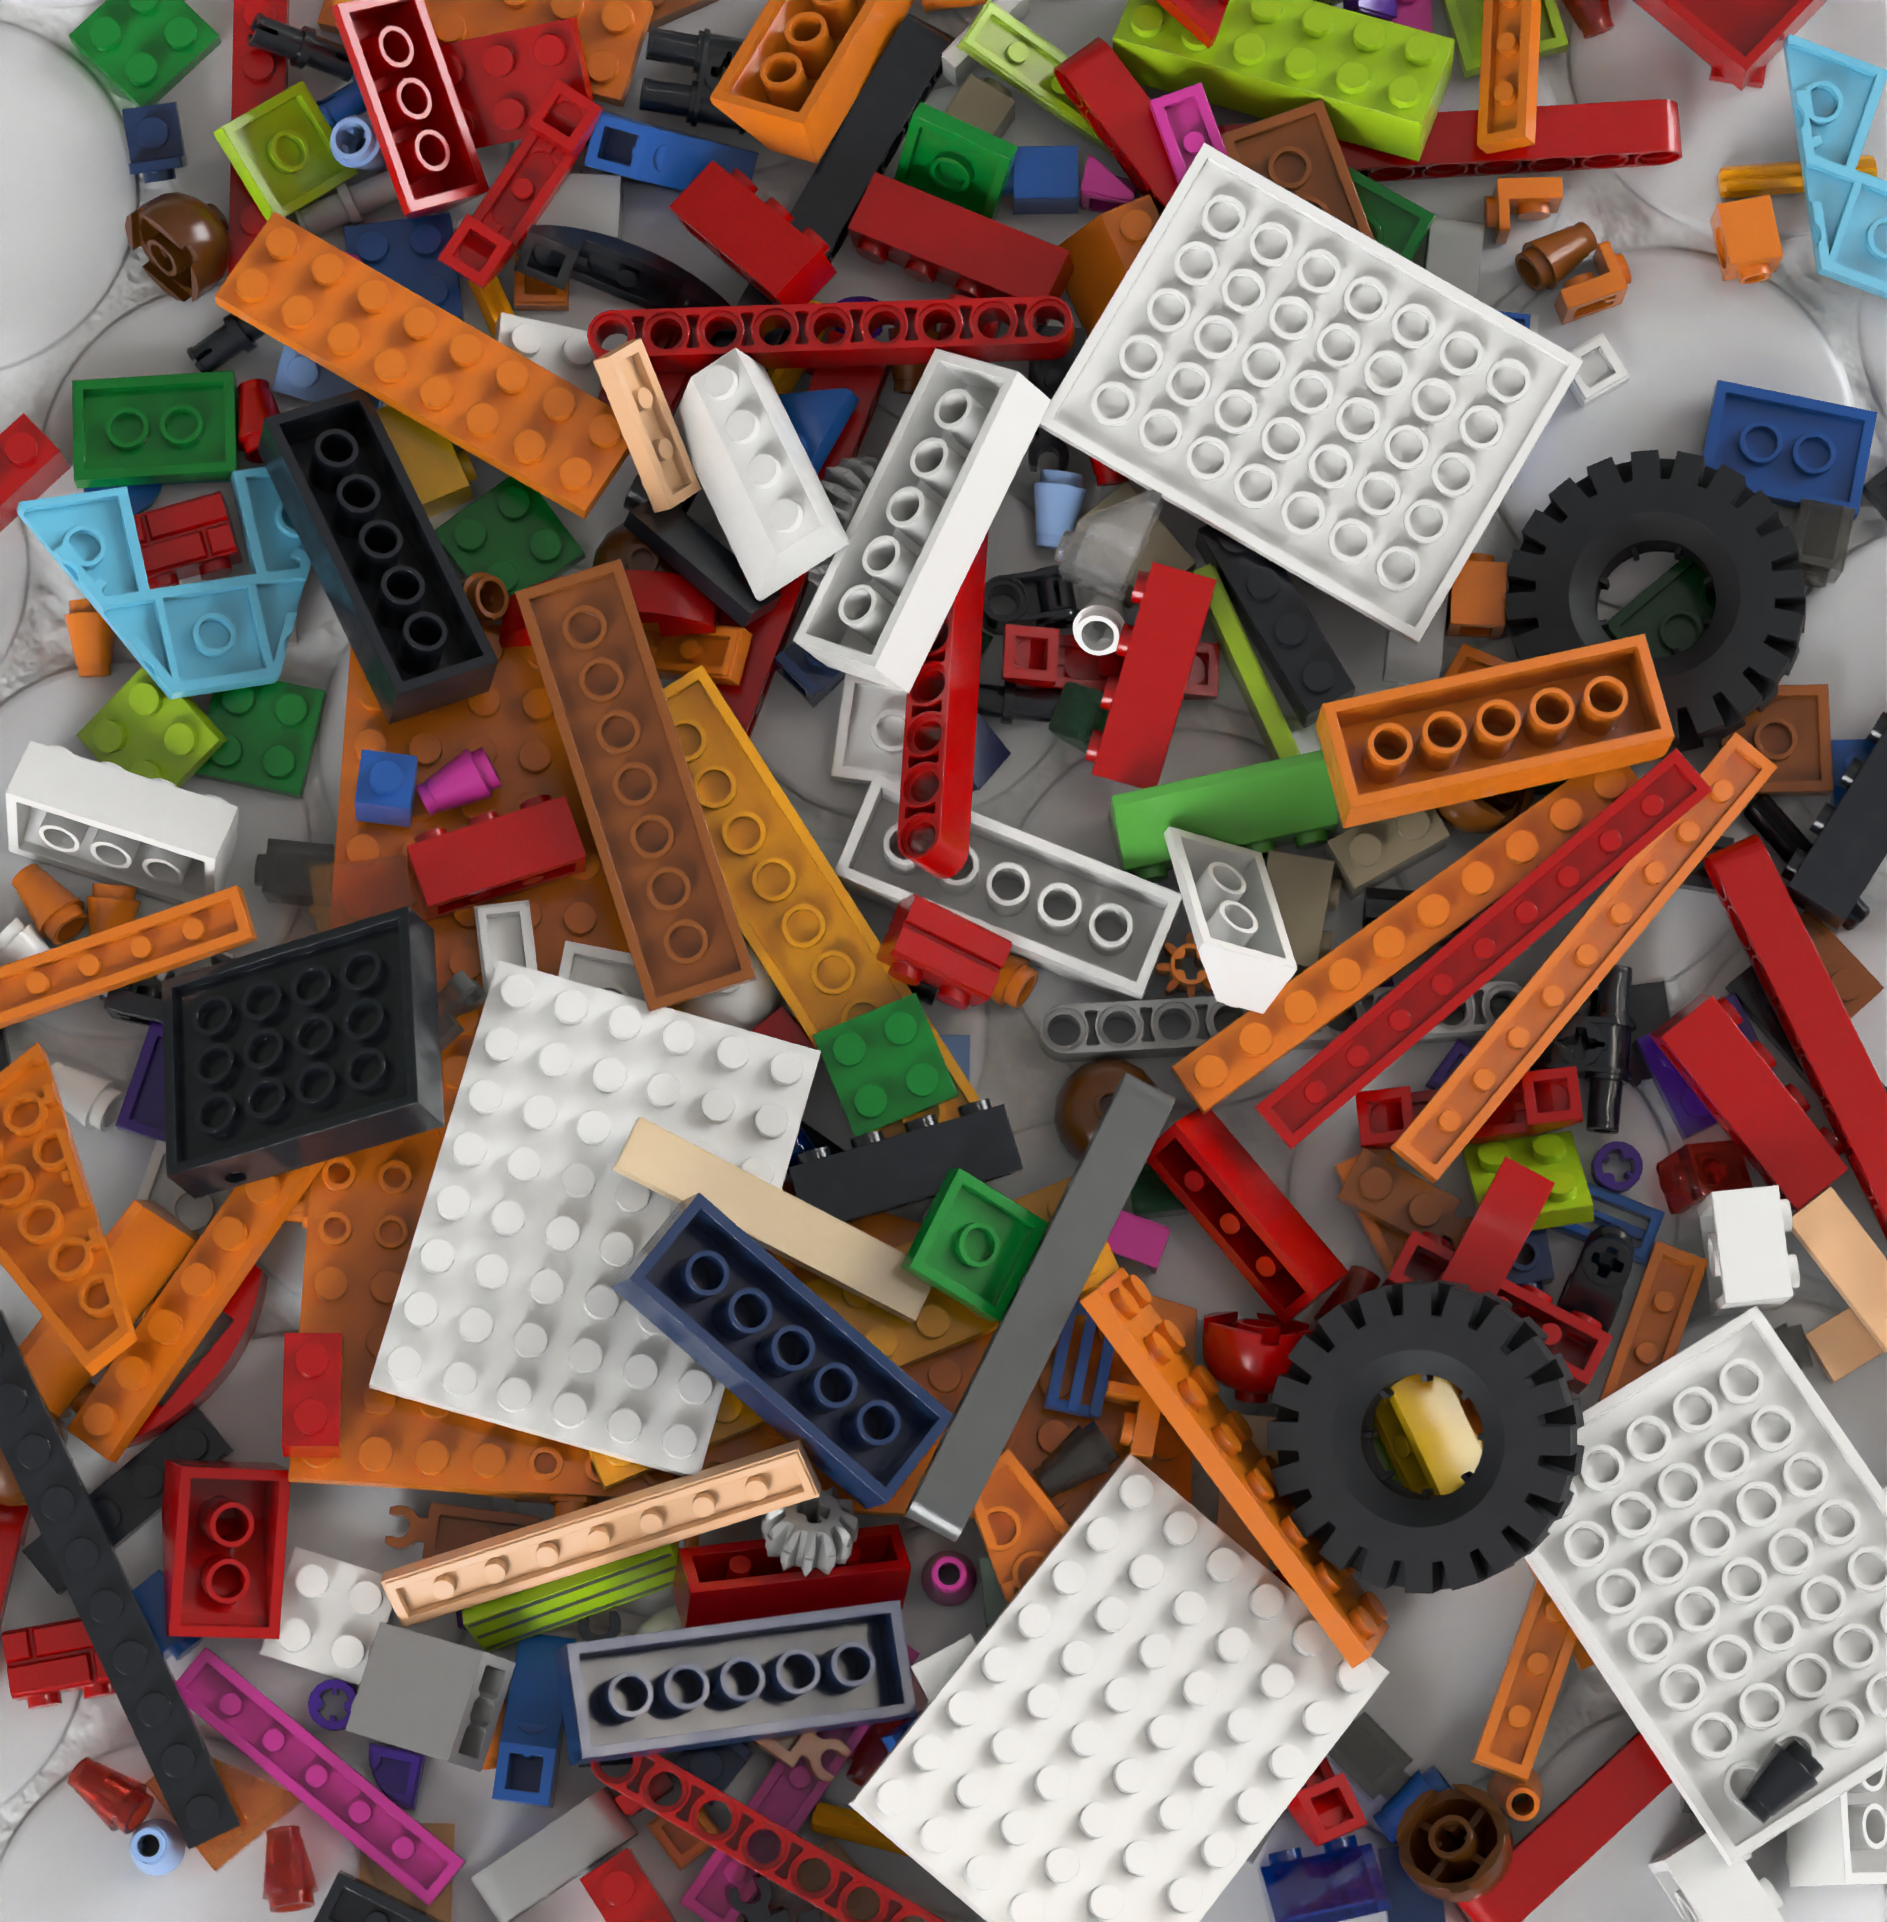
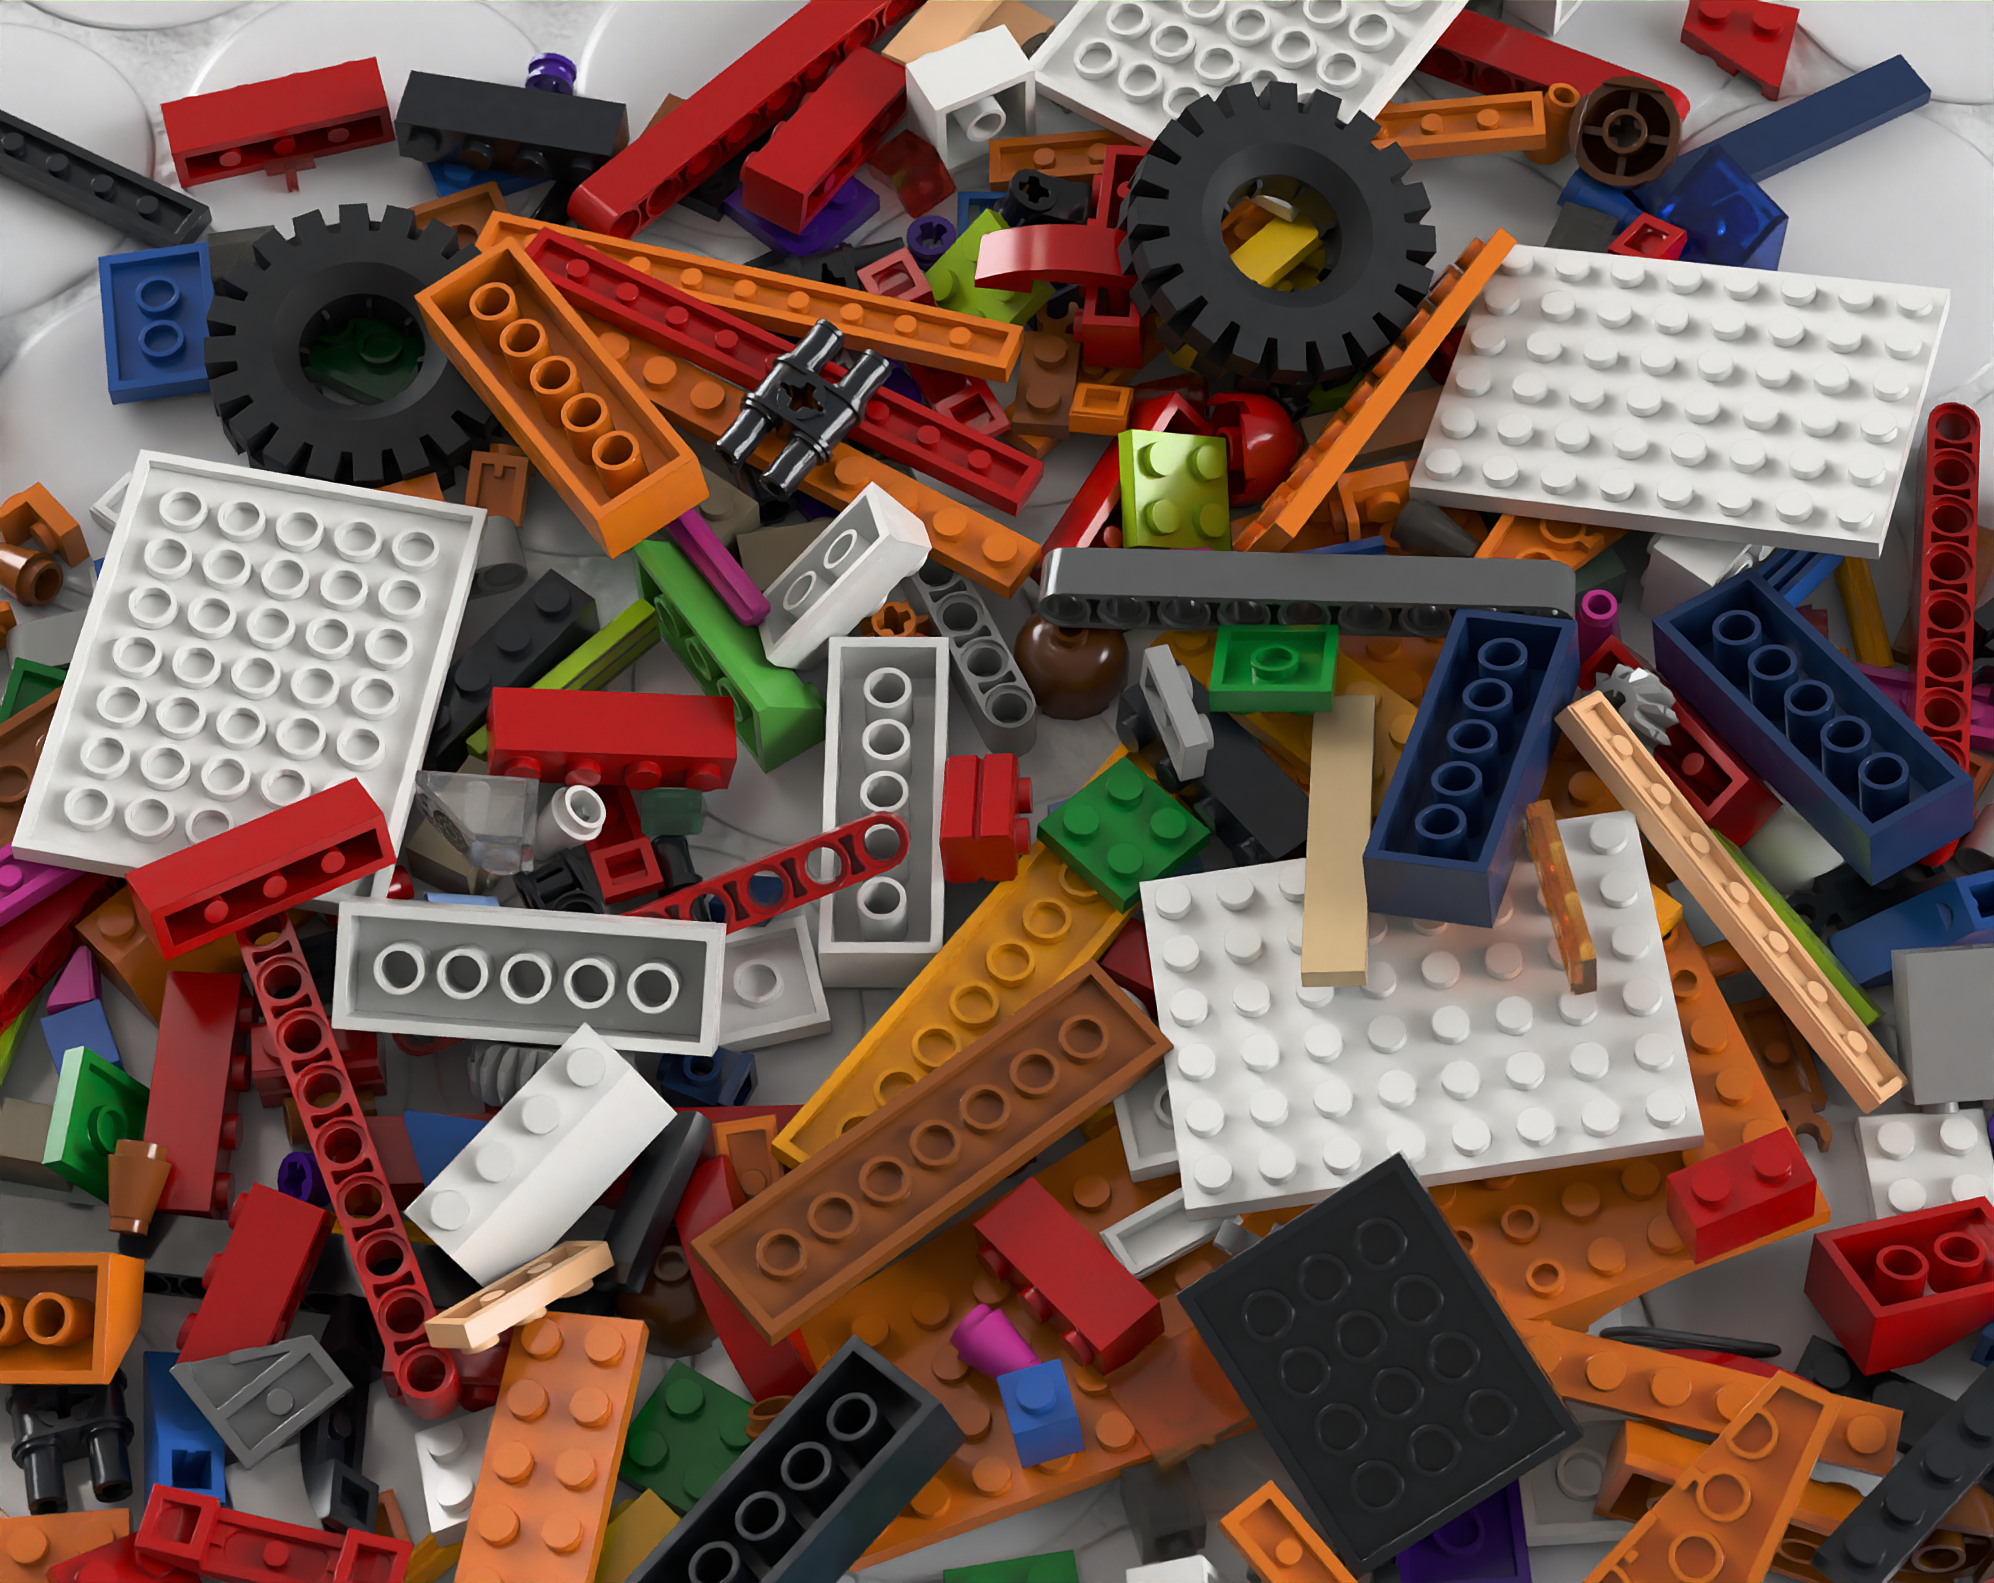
camera: 110 degrees left, 20 degrees down
none -> dark orange cone [108,1139,172,1236]
none -> red brick [124,777,397,961]
none -> flat silver wing [169,1334,354,1471]
none -> dark pink axle [664,508,771,627]
none -> black pin [713,318,892,501]
none -> orange tile [1068,383,1134,436]
none -> lime plate [1118,429,1231,551]
none -> light grey plate [1140,644,1214,782]
none -> clear orange tile [1526,799,1597,995]
none -> black piece [1599,1326,1782,1359]

